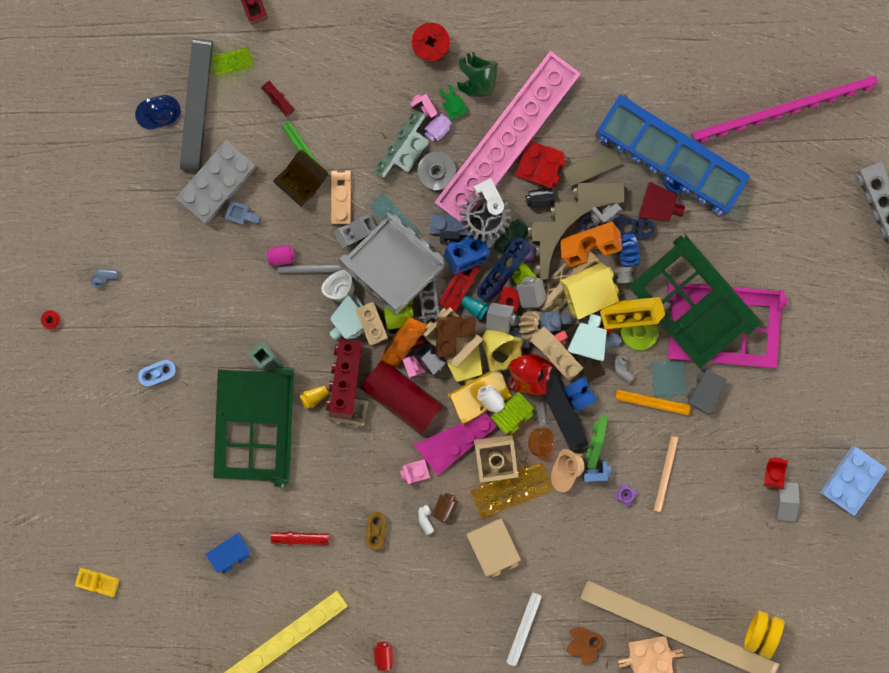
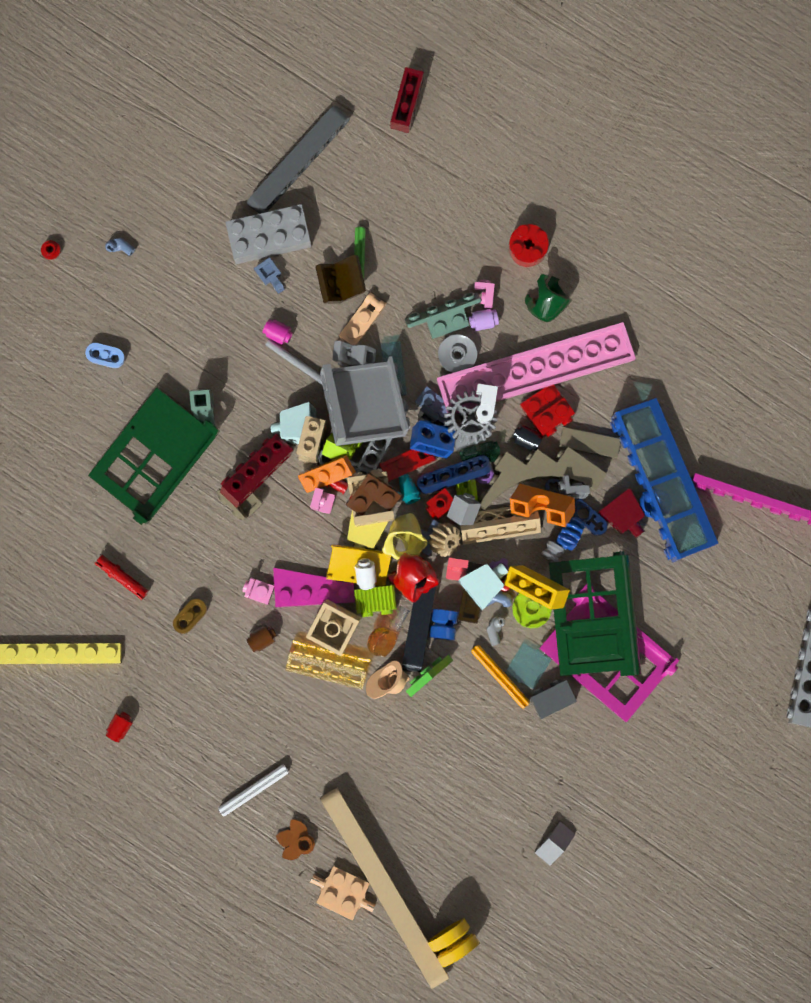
camera: 35 degrees right, 5 degrees down
clear blue piece [135,95,181,129] -> none
blue brick [205,532,251,574] -> none
clear neon green plate [211,47,253,76] -> none
dark red pin [261,81,295,117] -> none
yellow cone [299,385,329,410] -> none
white helmet [321,270,355,302] -> none
dark red brick [360,360,443,435] -> none
black brick [412,342,447,375] -> none
white arm [418,505,434,535] -> none
green plate [439,85,468,121] -> none
tan brick [466,518,521,578] -> none
light grey brick [486,303,516,333] -> none
tan arch [530,327,583,382] -> none
sand blue plate [540,311,573,332] -> none
light yellow brick [560,262,619,320] -> none
medium blue bracket [583,461,611,482] -> none
medium lavender plate [615,483,637,506] -> none
light nougat bar [653,436,678,512] -> none
red bracket [764,457,788,489] -> none
light blue brick [820,446,887,516] -> none

